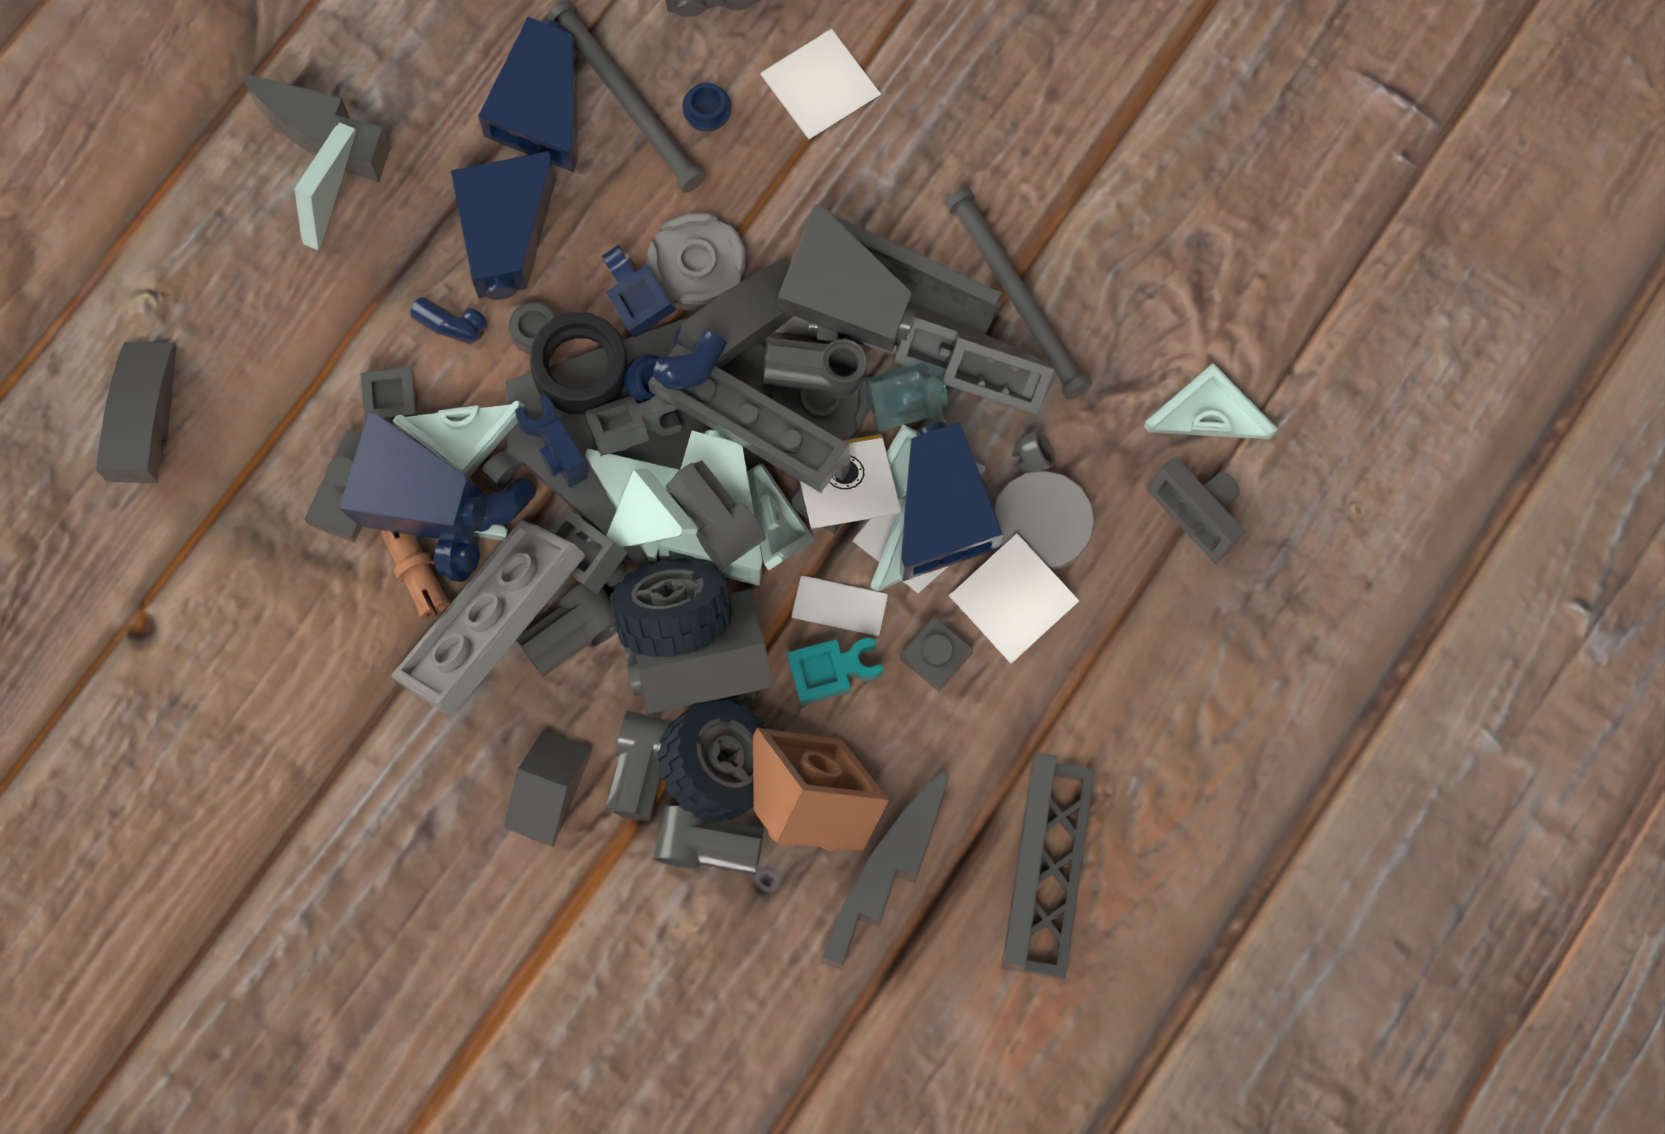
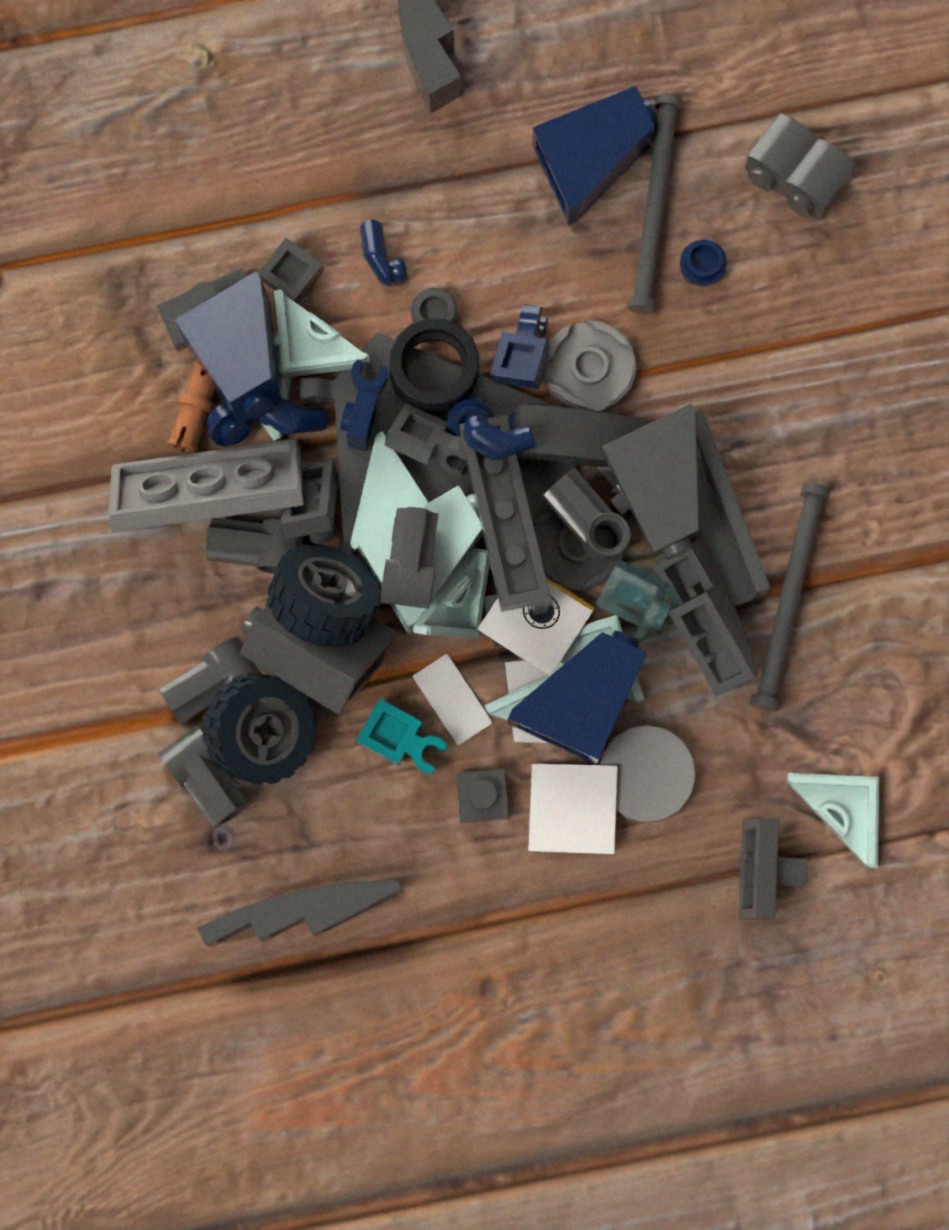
camera: 50 degrees right, 5 degrees up
dark grey slope [96,342,176,483] -> none
light aqua tile [294,122,356,250] -> none
dark blue slope [451,151,556,300] -> none
dark grey slope [504,730,593,847] -> none
light aqua tile [606,469,698,548] -> none
nougat slope [753,728,889,852] -> none
white sticker [760,28,881,139] -> none
dark grey fence [1001,752,1095,979] -> none
dark grey hinge [1012,430,1055,473] -> none

